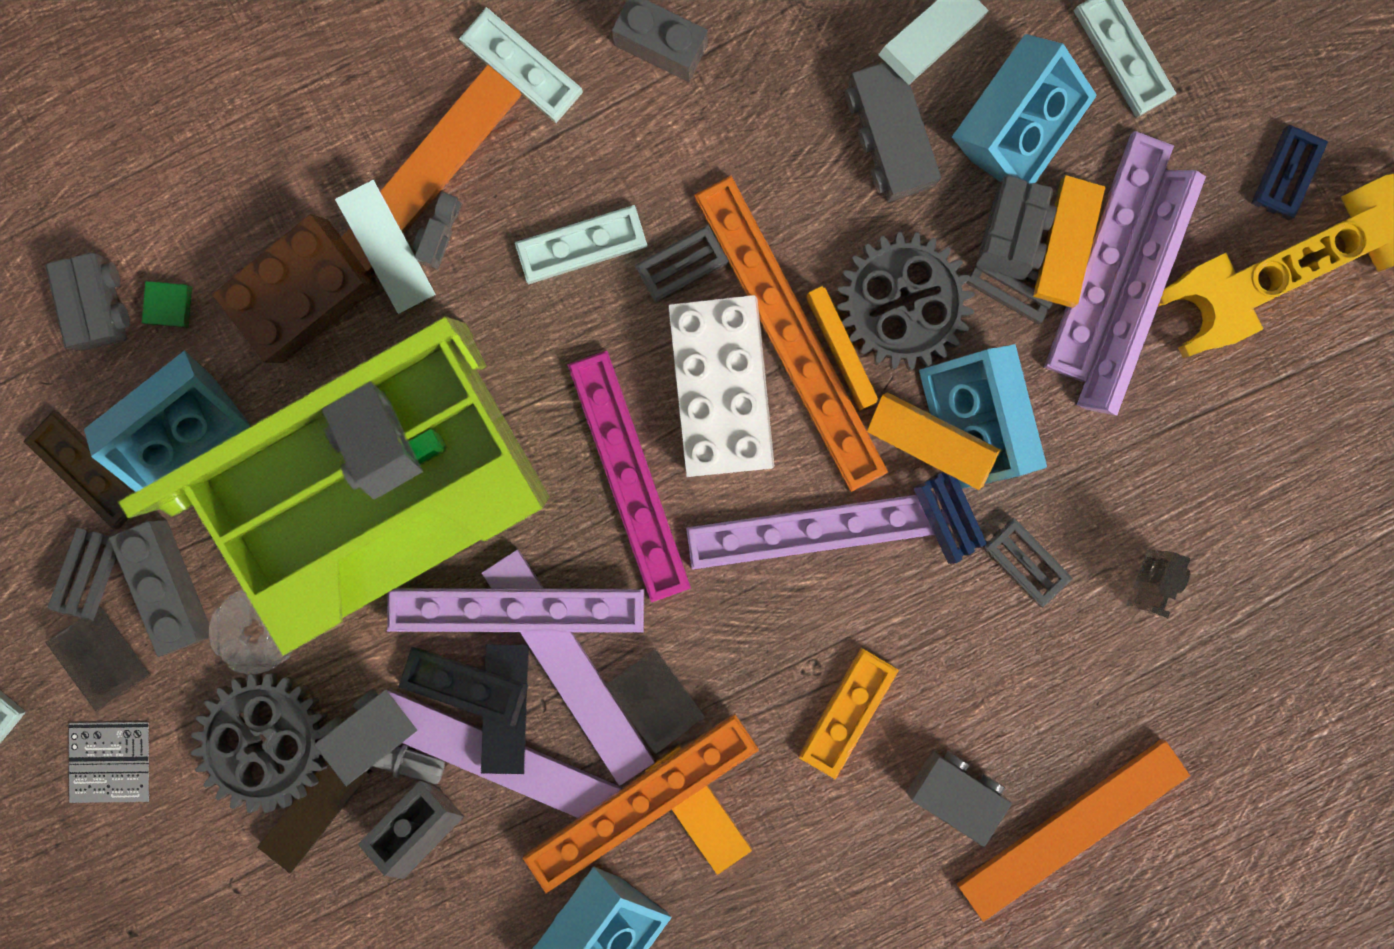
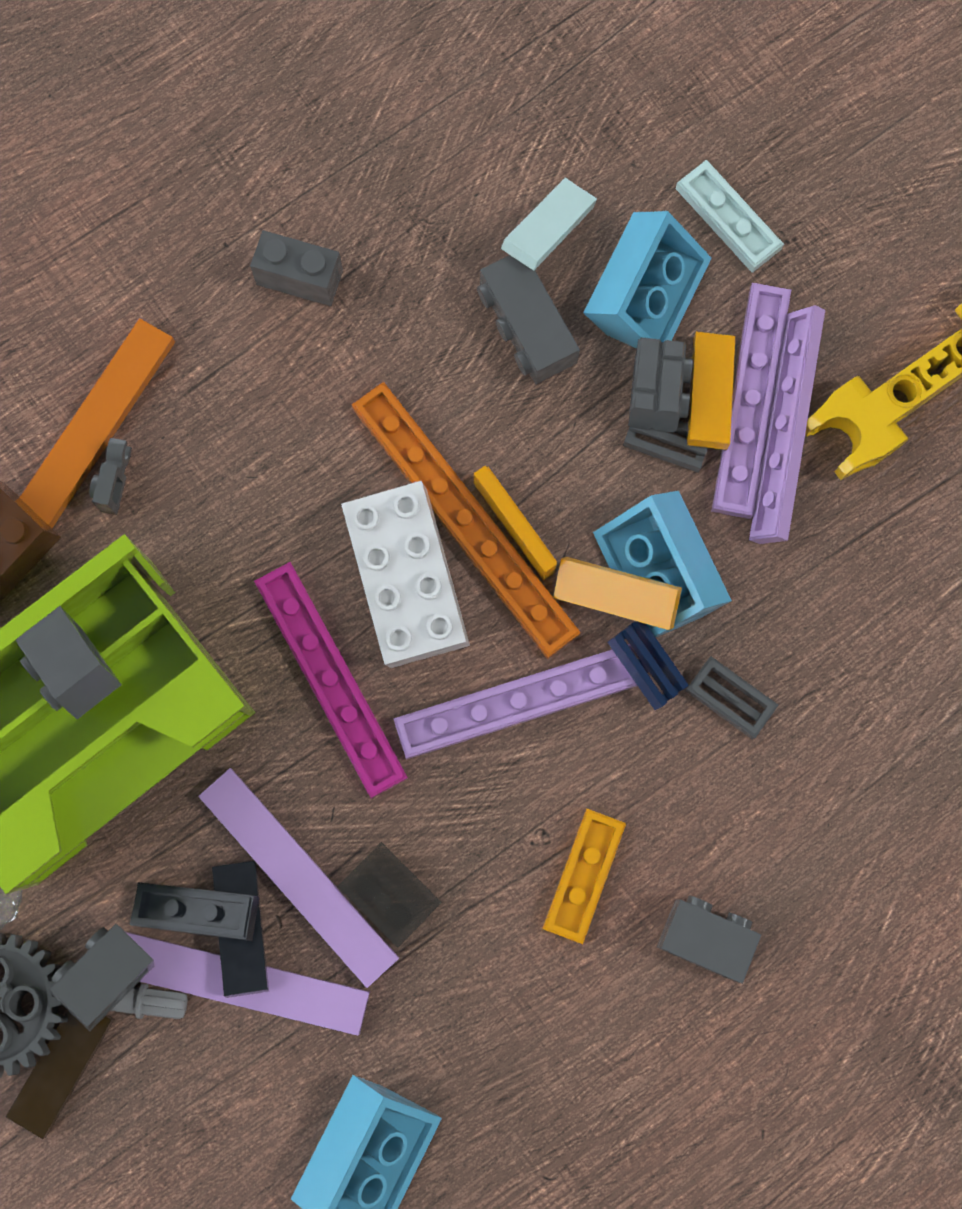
camera: 15 degrees left, 10 degrees down
light aqua tile [335,180,436,314] -> none
dark grey brick [358,781,464,879] -> none
lavender tile [387,588,644,632] -> none
green tile [409,429,447,465] -> none
light aqua tile [459,7,583,123] -> none
light aqua tile [514,205,648,284] -> none
orange tile [522,713,759,893] -> none
dark grey tile [635,225,729,304] -> none
light orange tile [645,744,752,875] -> none
dark grey gear [836,232,975,371] -> none
orange tile [956,739,1191,922] -> none
clear smoke plate [1126,549,1191,618] -> none
dark blue tile [1251,125,1328,220] -> none

